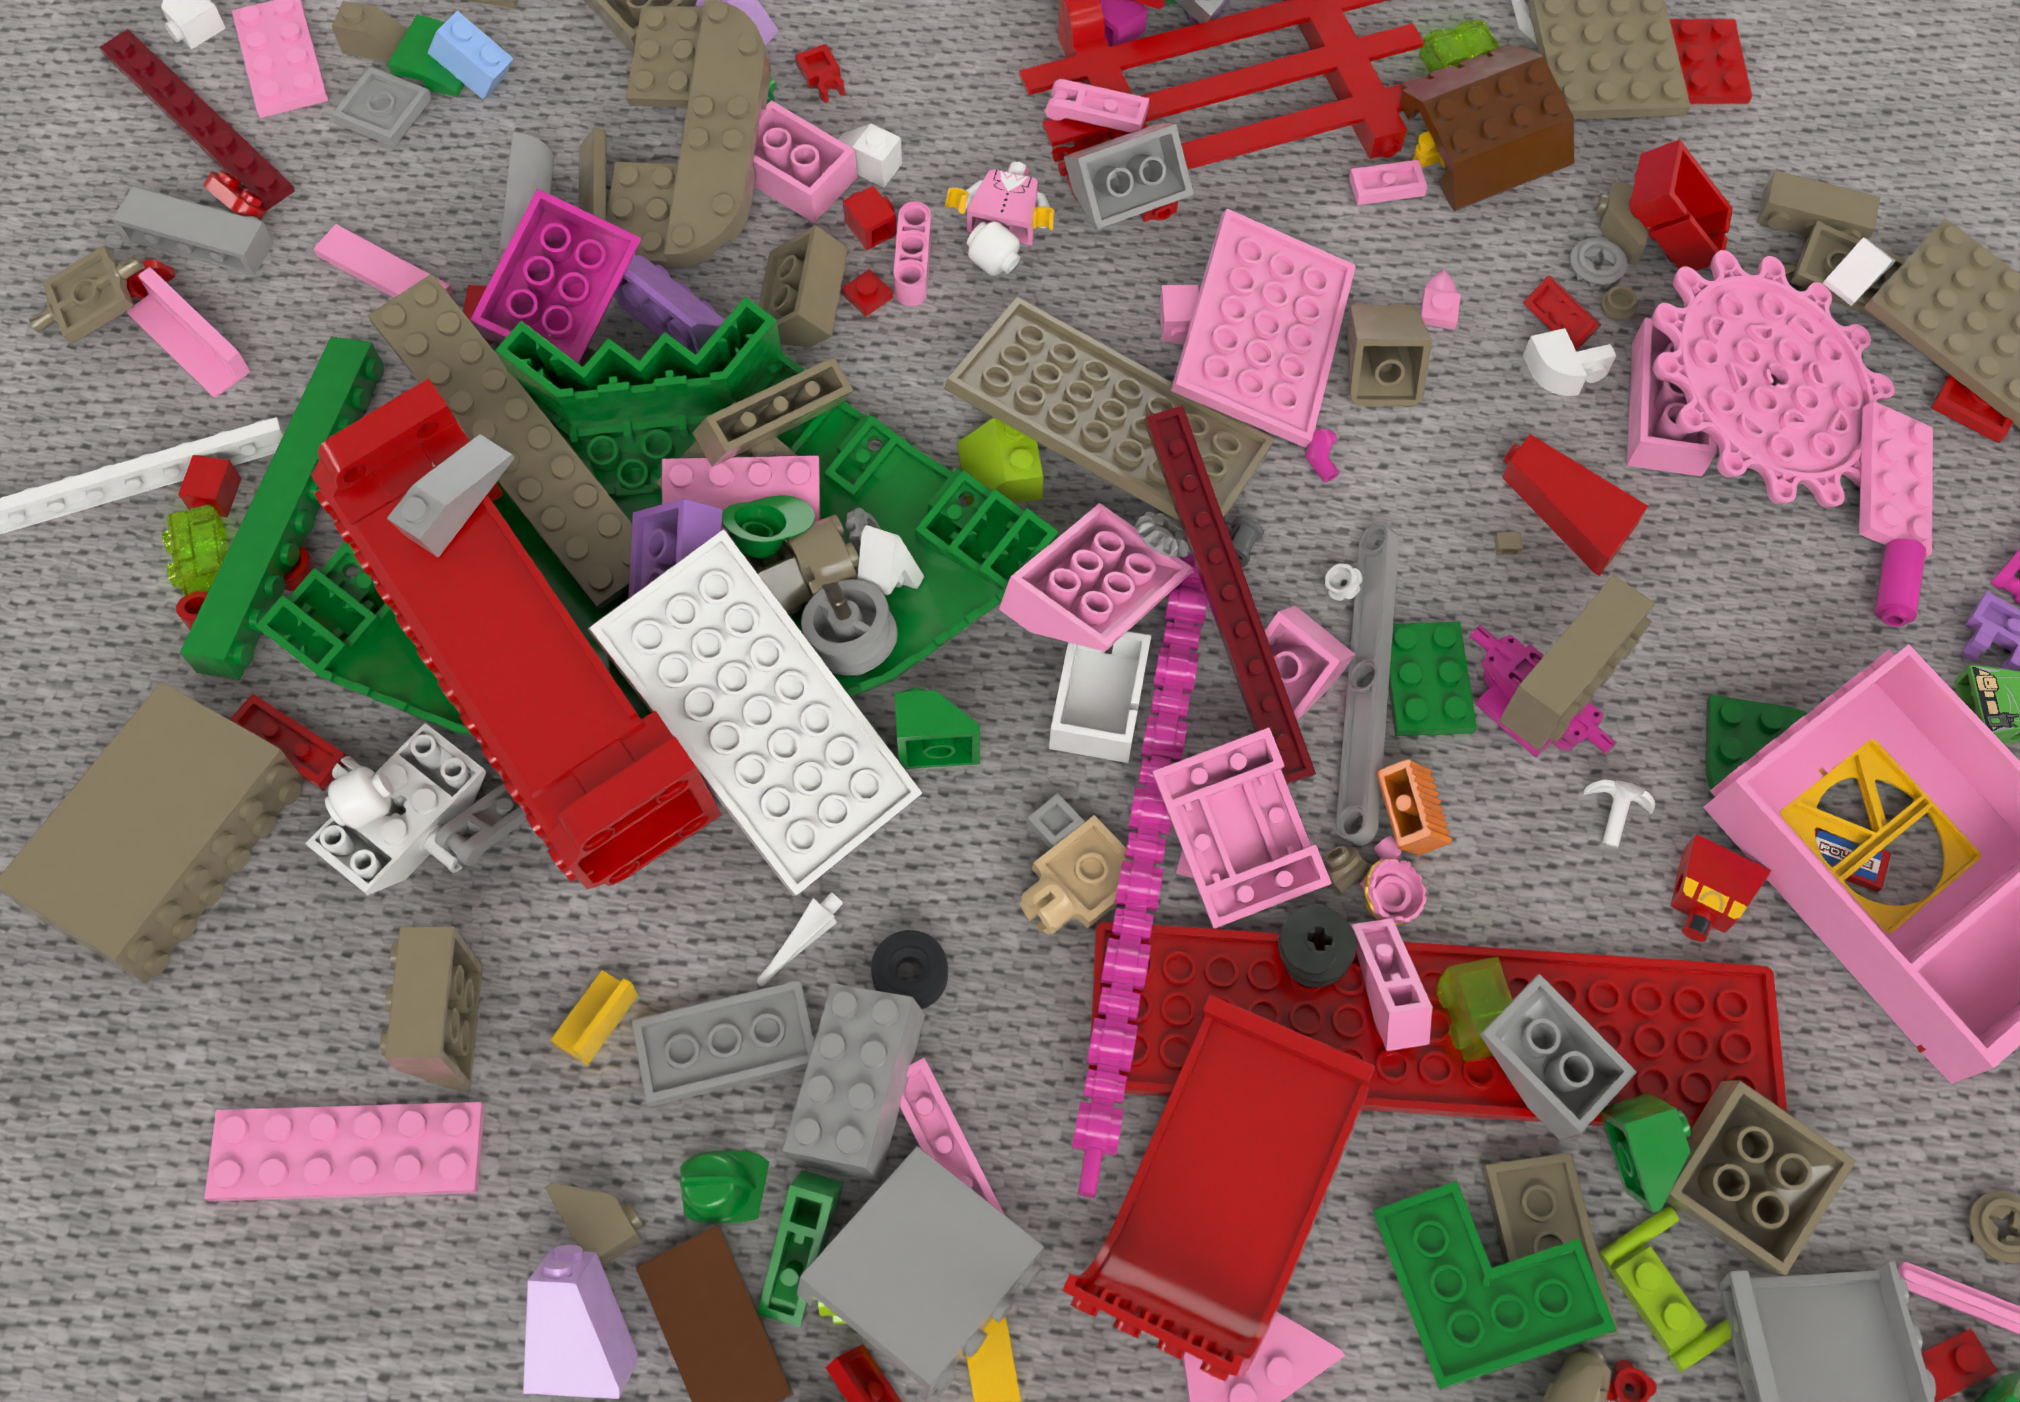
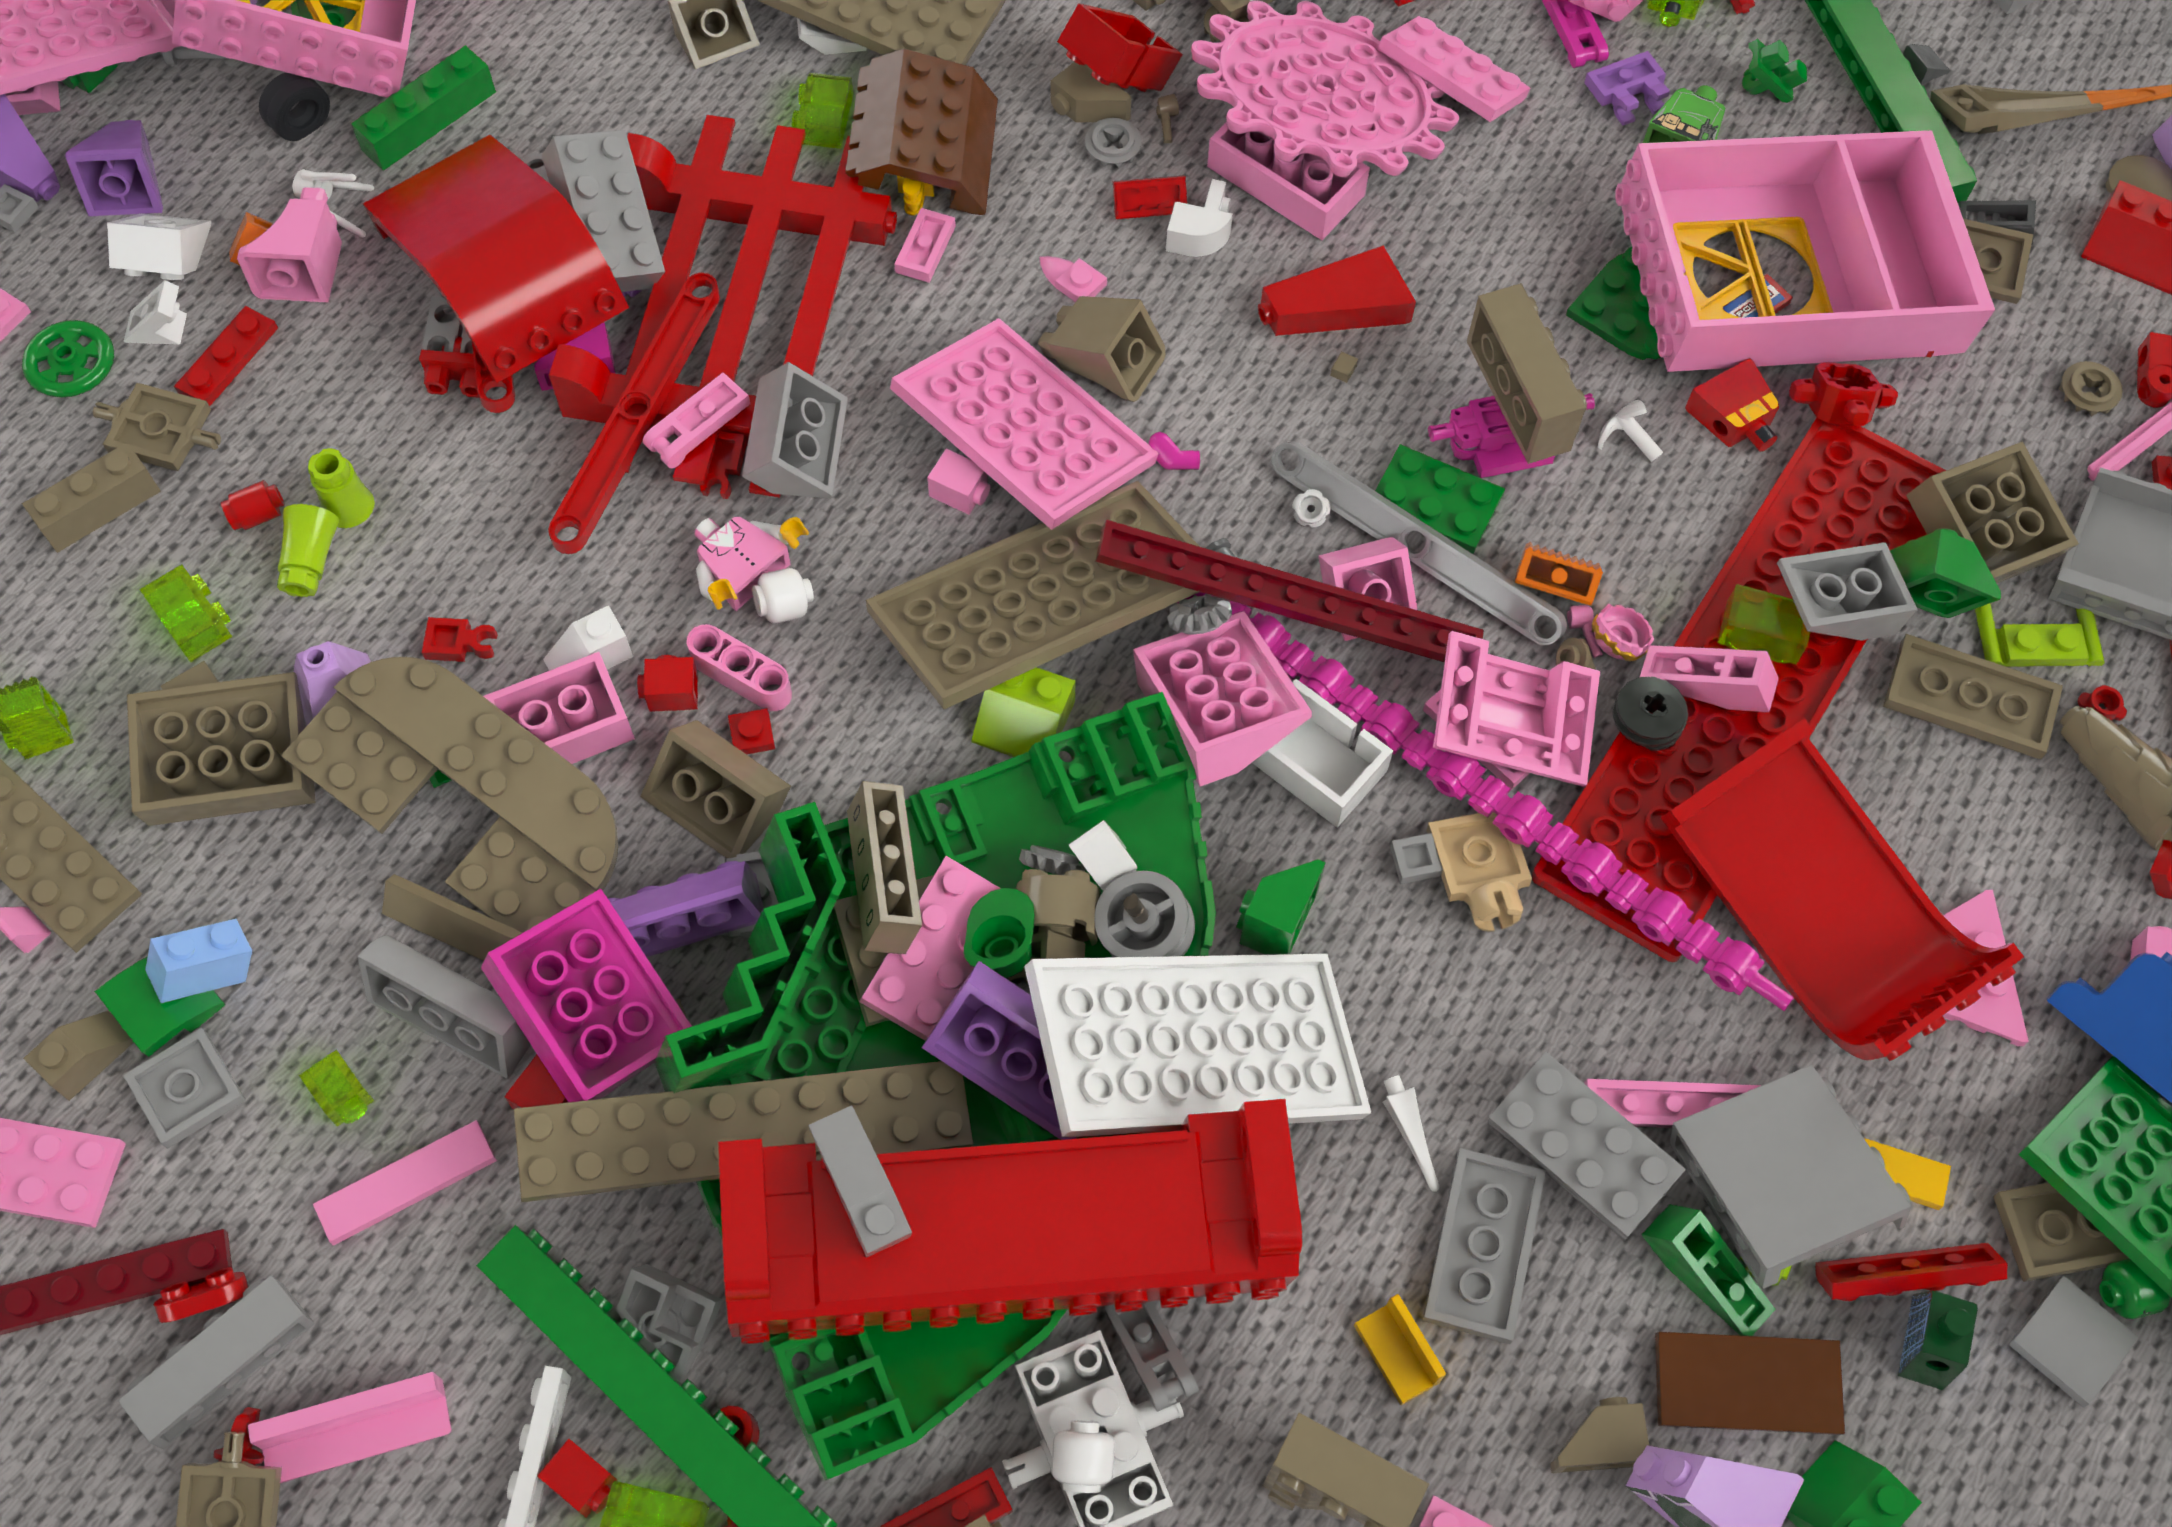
camera: 60 degrees left, 0 degrees up
green piece [680,1151,770,1223] -> none
black tyre [871,930,948,1009] -> none
green plate [1372,1181,1617,1391] -> none
dark tan plate [1600,286,1638,321] -> none
dark pink brick [1875,539,1927,627] -> none
none -> clear neon green brick [299,1050,374,1127]
none -> red beam [548,272,720,554]
none -> dark tan hand [1156,94,1179,143]
none -> red piece [1789,362,1898,426]

